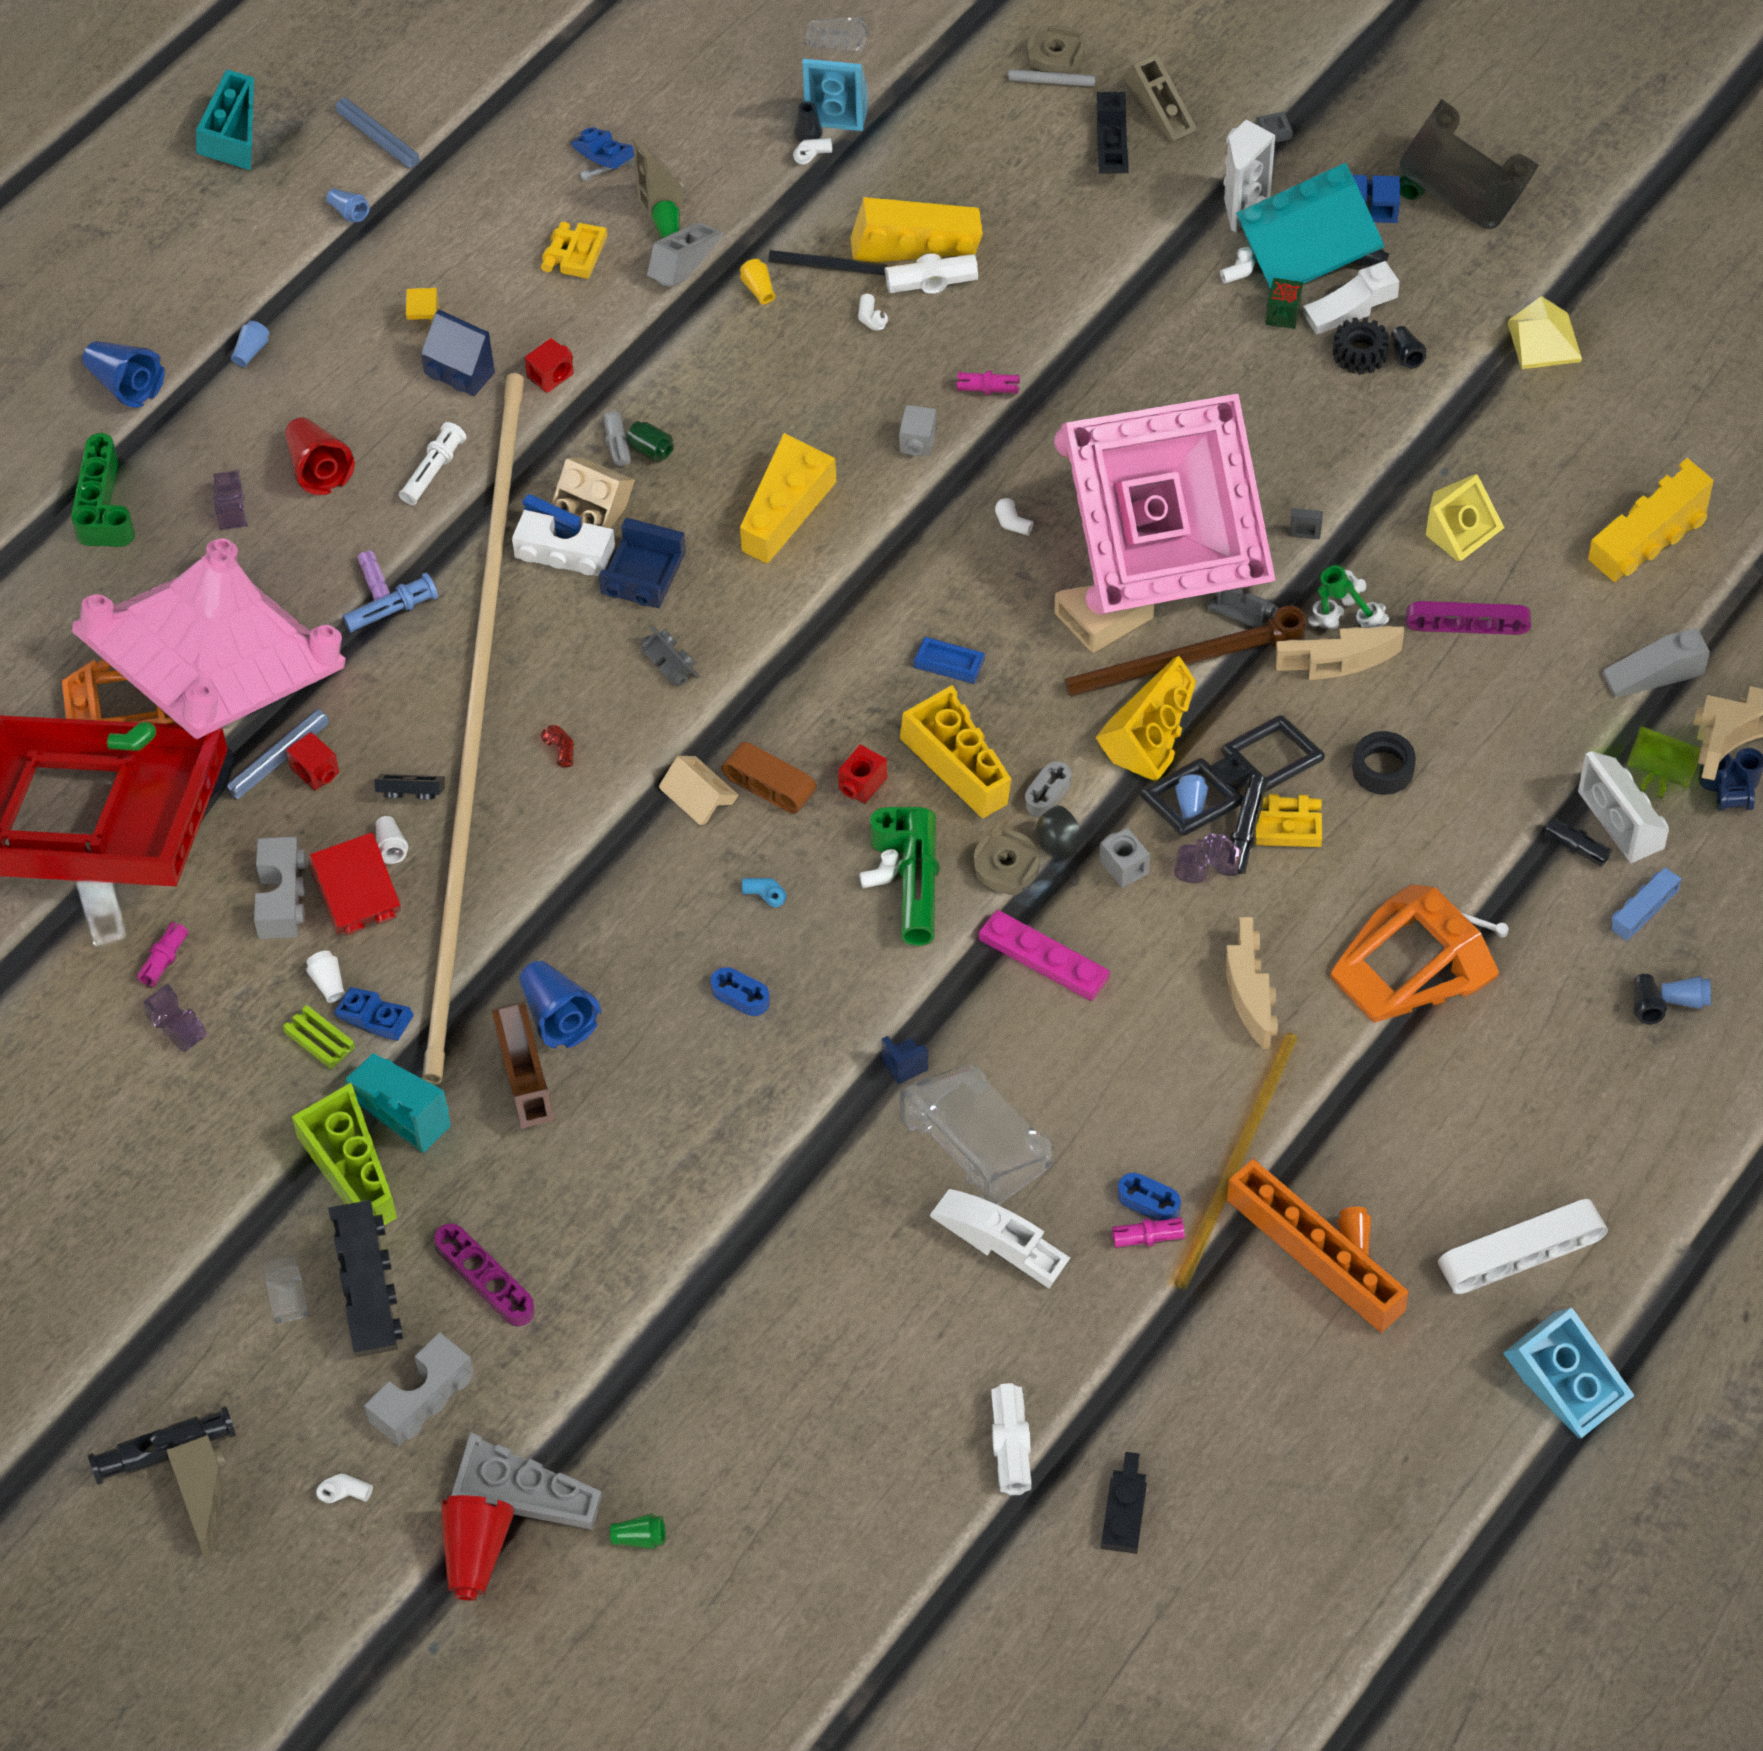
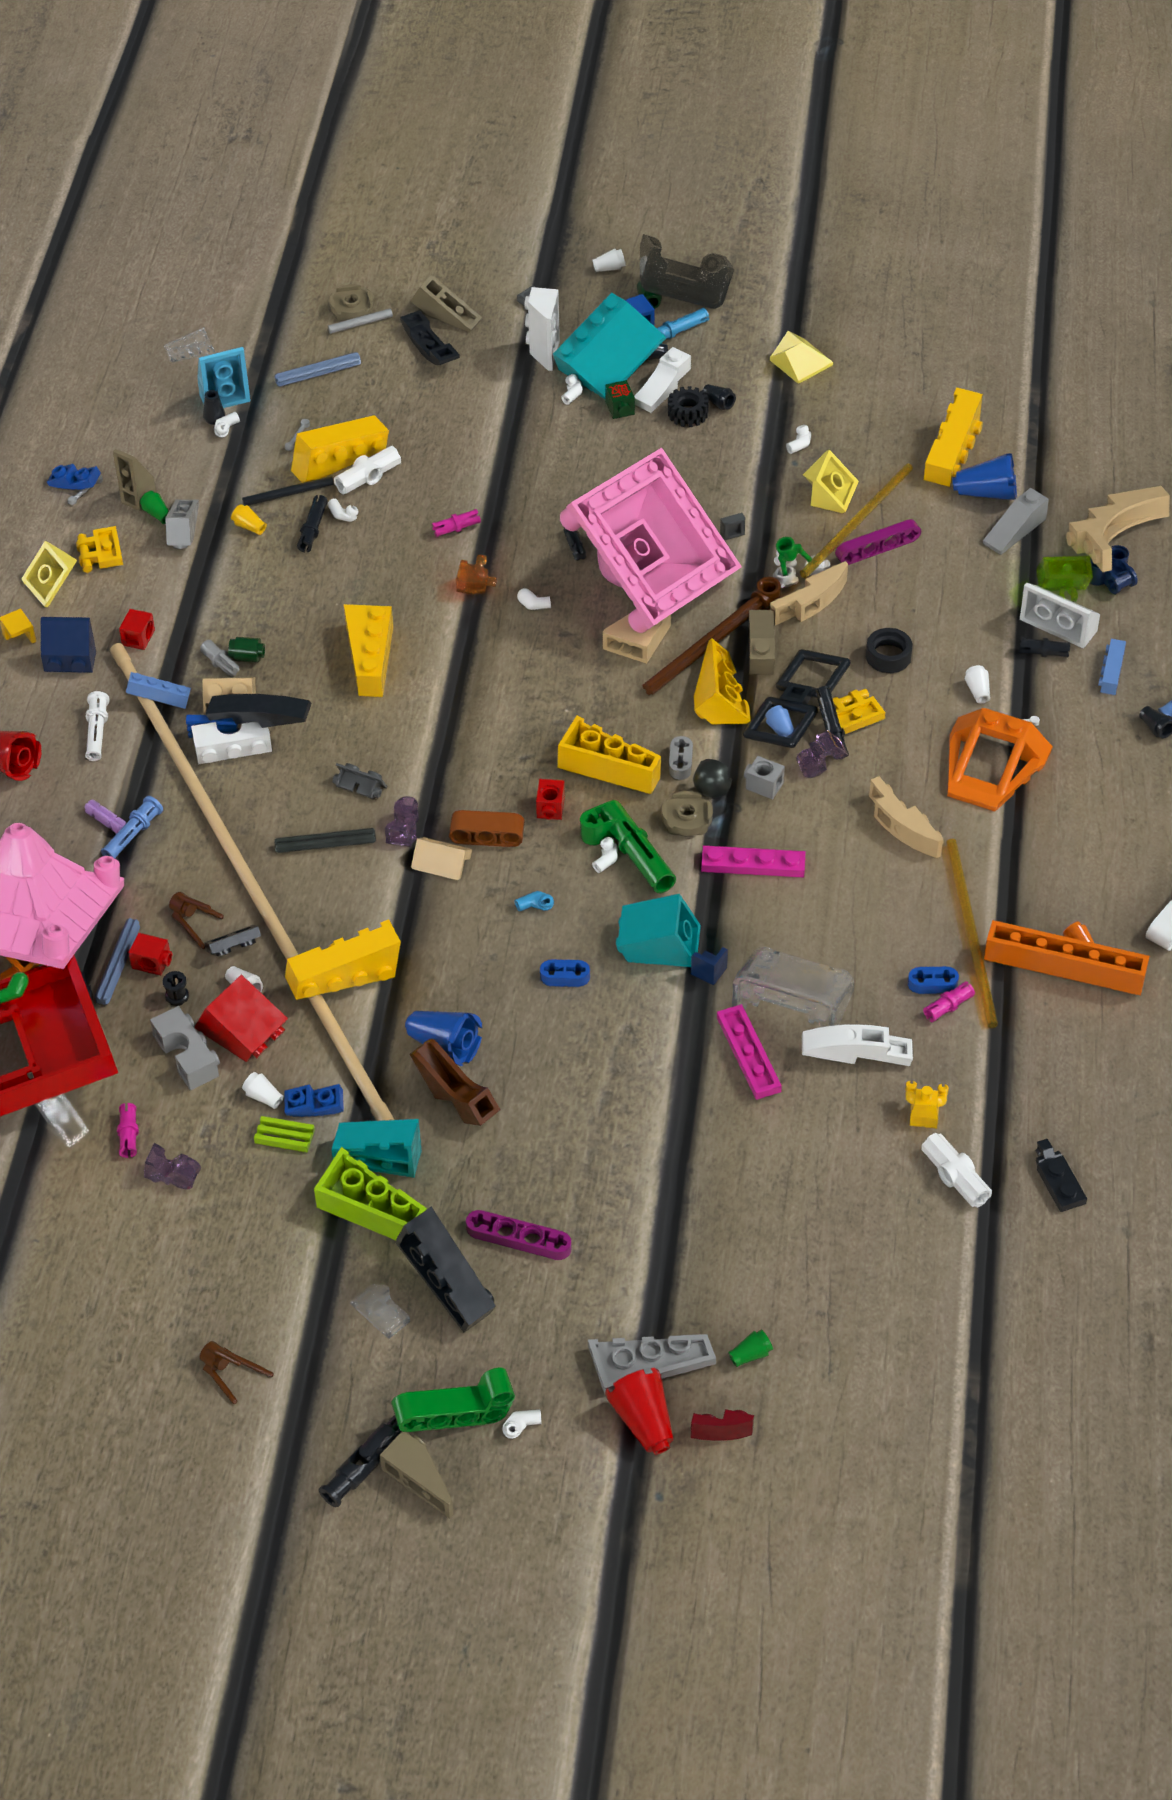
camera: 30 degrees left, 5 degrees down
light grey arch [364,1332,474,1447] -> none
clear red arm [541,725,574,768] -> none
dark blue panel [599,518,686,609] -> none
light grey brick [899,405,937,457] -> none
blue tile [914,637,985,684] -> none
dark grey hinge [1208,588,1279,627] -> none
none -> light yellow slope [21,541,77,607]
none -> medium blue piece [126,672,191,709]
none -> black bush [162,971,189,1006]
none -> reddish brown plant [169,892,224,949]
none -> reddish brown plant [200,1341,274,1404]
none -> black slope [206,694,312,728]
none -> pearl dark grey axle [274,828,376,853]
none -> sand blue axle [275,352,361,387]
none -> light grey hinge [284,419,310,451]
none -> yellow wedge [285,919,401,1000]
none -> black pin [297,495,328,553]
none -> clear purple leg [385,796,419,847]
none -> green beam [391,1367,515,1432]
none -> clear orange piece [456,555,497,594]
none -> white cone [592,249,626,272]
none -> teal slope [616,893,701,967]
none -> dark azure pin [657,308,709,339]
none -> dark red slope [691,1409,754,1441]
none -> dark pink plate [717,1004,782,1100]
none -> dark tan slope [749,610,775,675]
none -> white arm [786,425,811,454]
none -> clear yellow piece [799,463,913,579]
none -> yellow piece [905,1081,949,1129]
none -> blue cone [952,453,1017,500]
none -> white cone [965,665,991,704]

